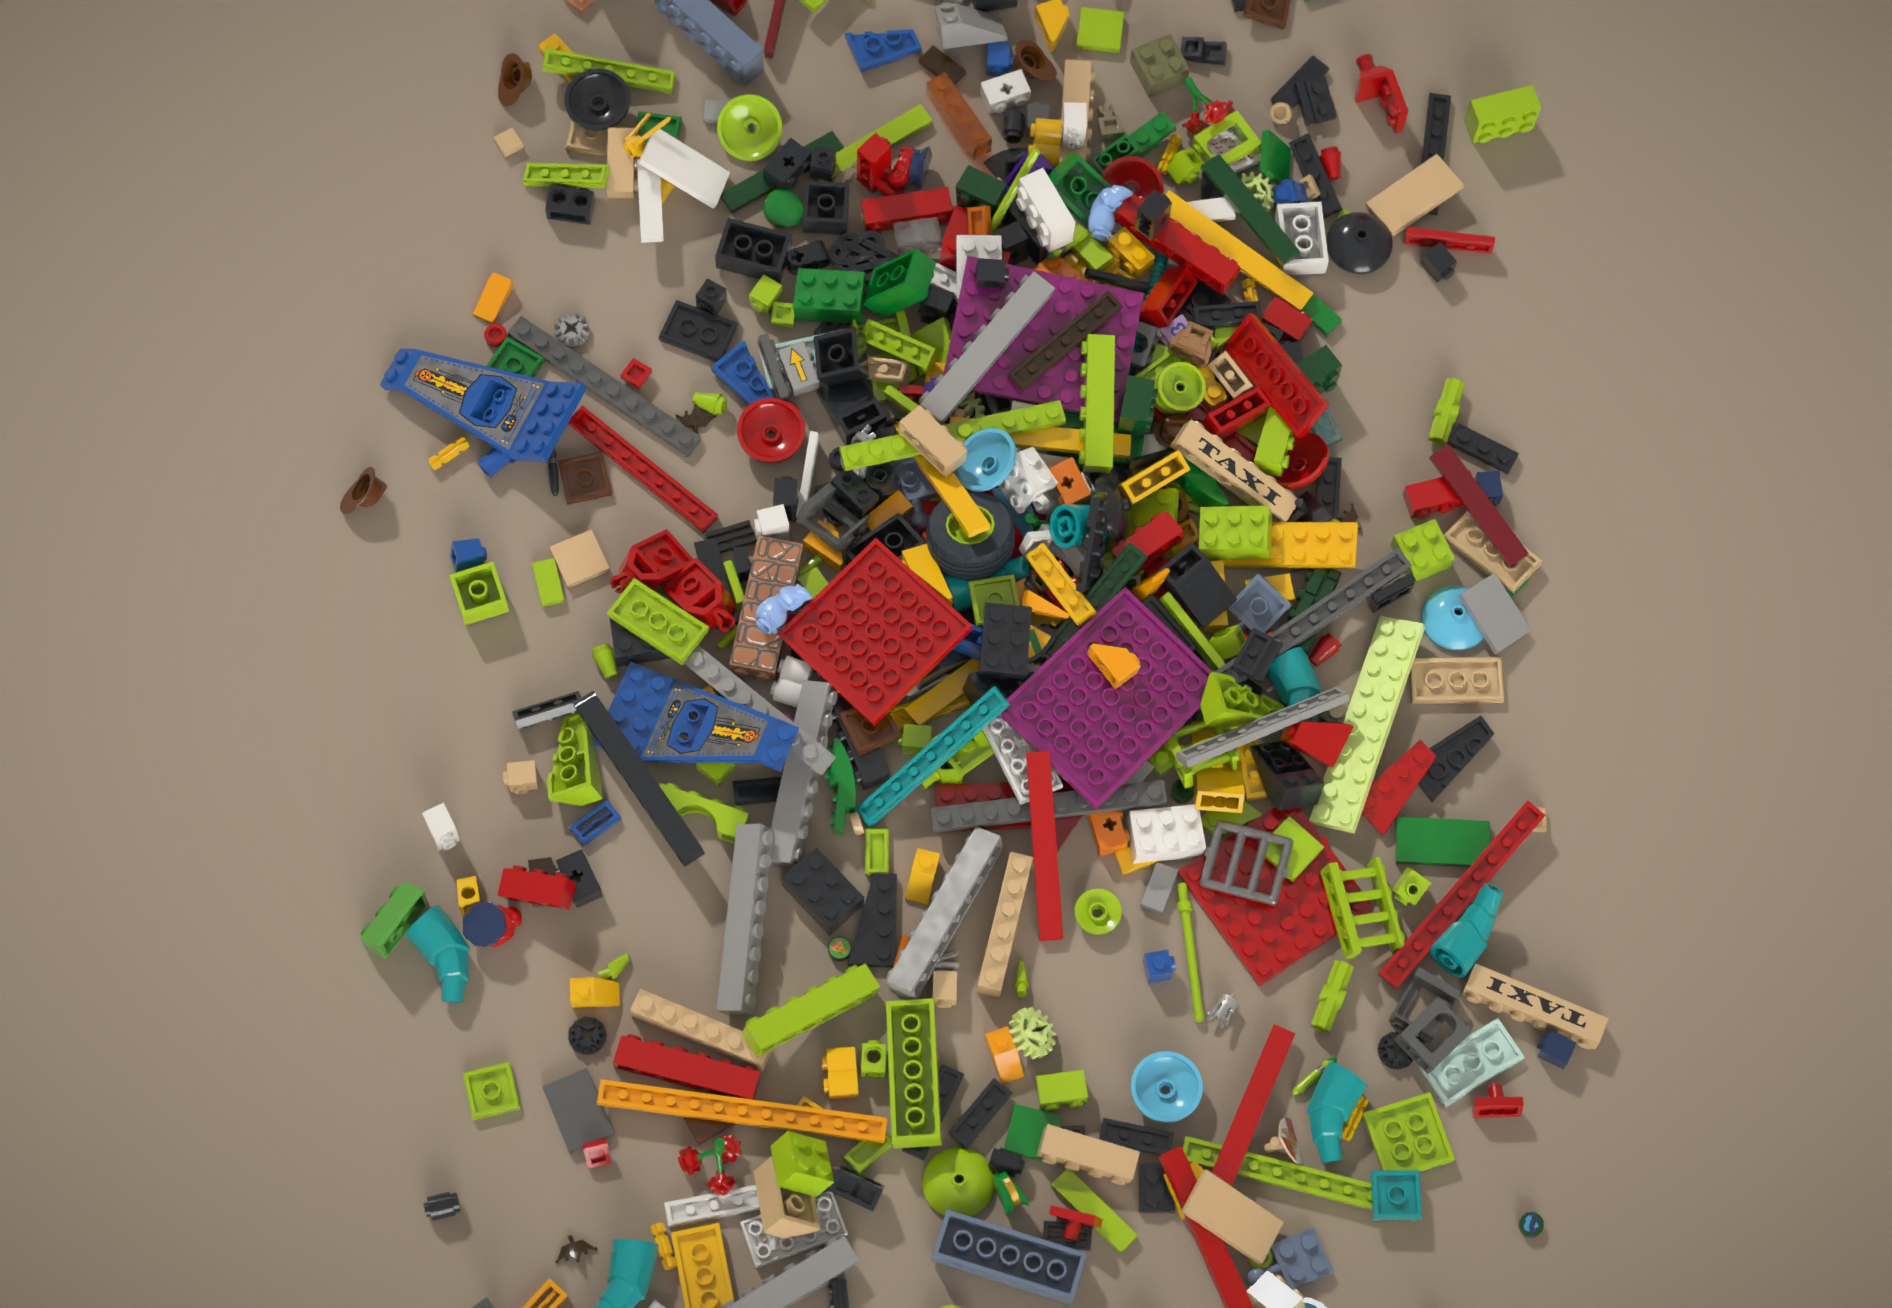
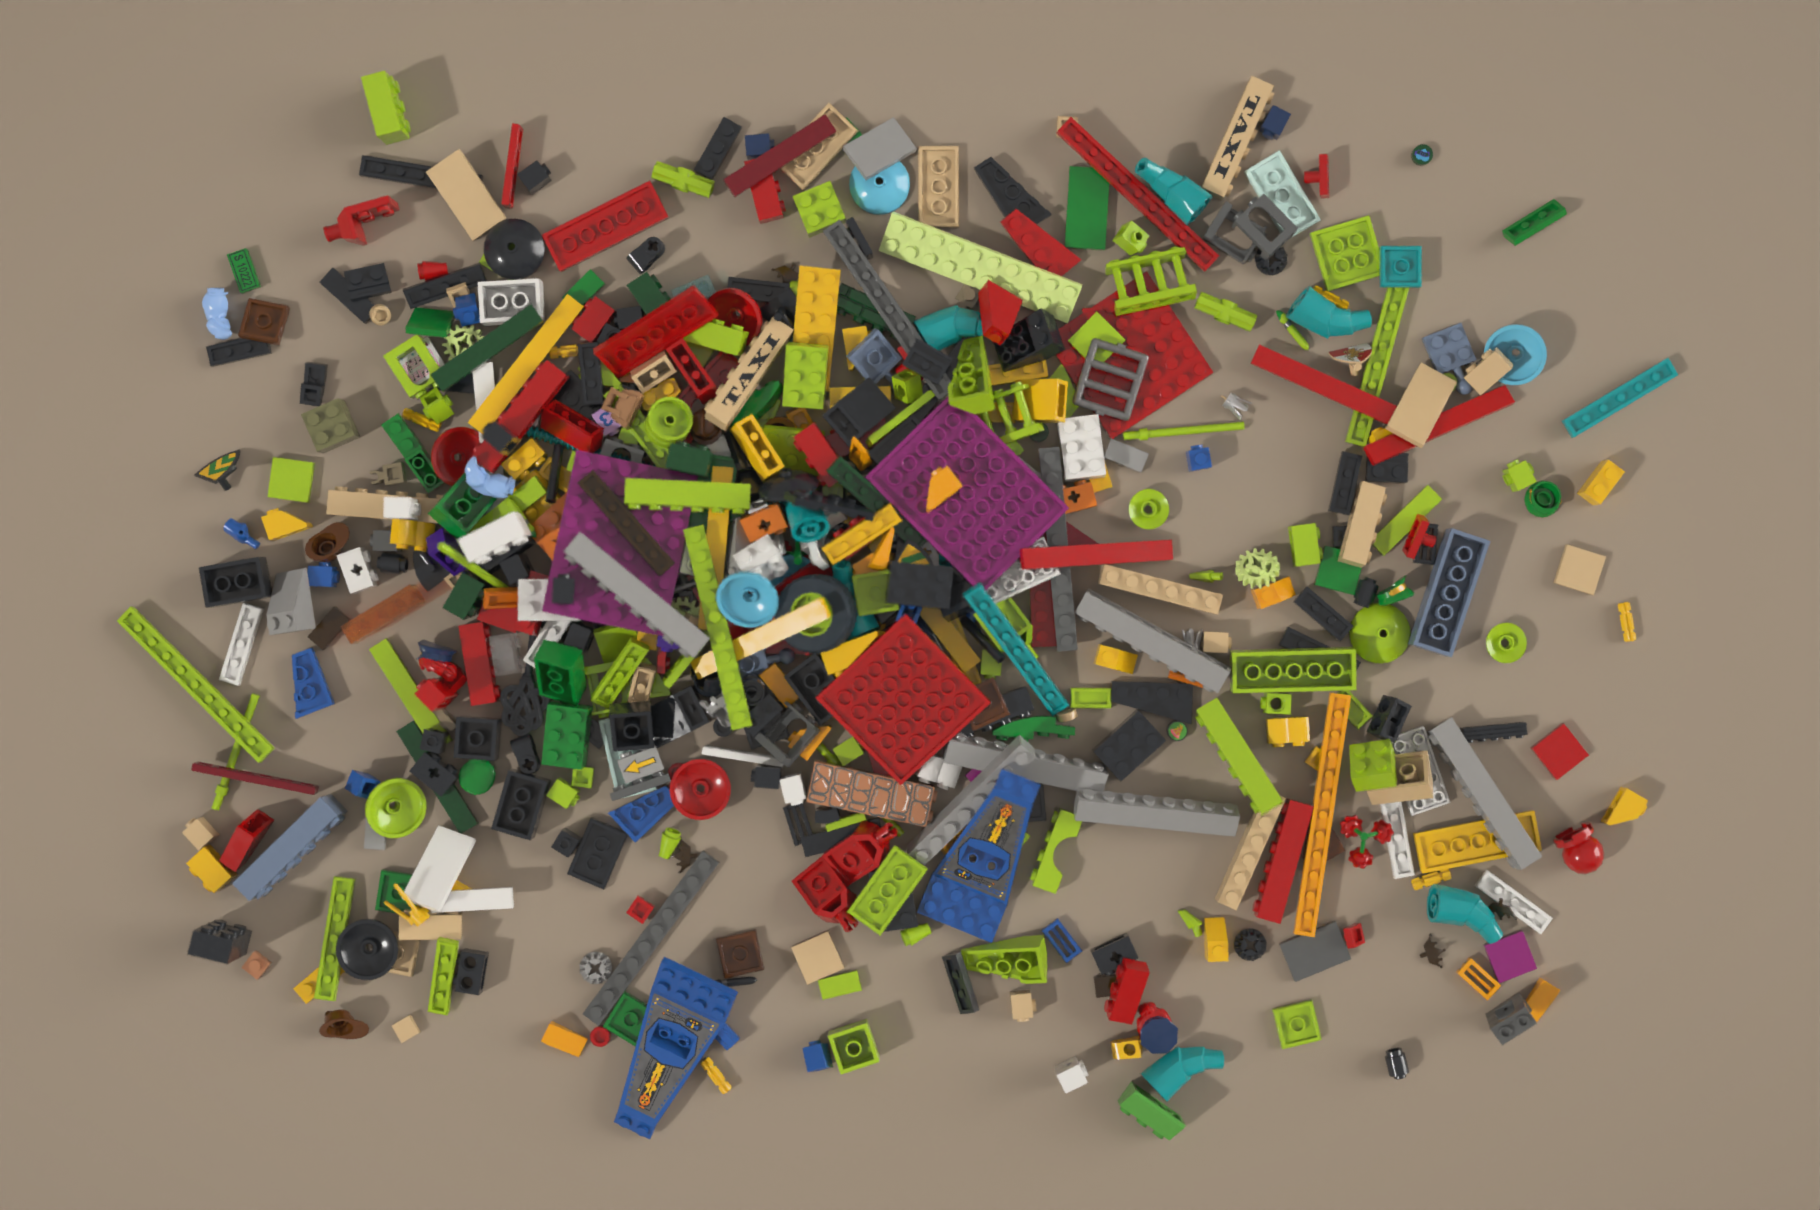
camera: 80 degrees left, 20 degrees up
reddish brown piece [340,467,387,514] -> none
red tile [568,405,718,534] -> none
black beam [573,691,705,867] -> none
light blue animal [756,584,812,634] -> none
tan brick [898,405,967,478] -> none
black bush [1024,574,1047,596] -> none
medium azure dish [1130,1051,1203,1123] -> none
light grey tile [1176,687,1350,767] -> none
red plant [1182,77,1235,135] -> none
red cone [1308,633,1341,667] -> none
none -> blue brick [345,770,381,799]
none -> red plate [542,180,669,272]
none -> black piece [626,237,665,274]
none -> black piece [960,616,1006,663]

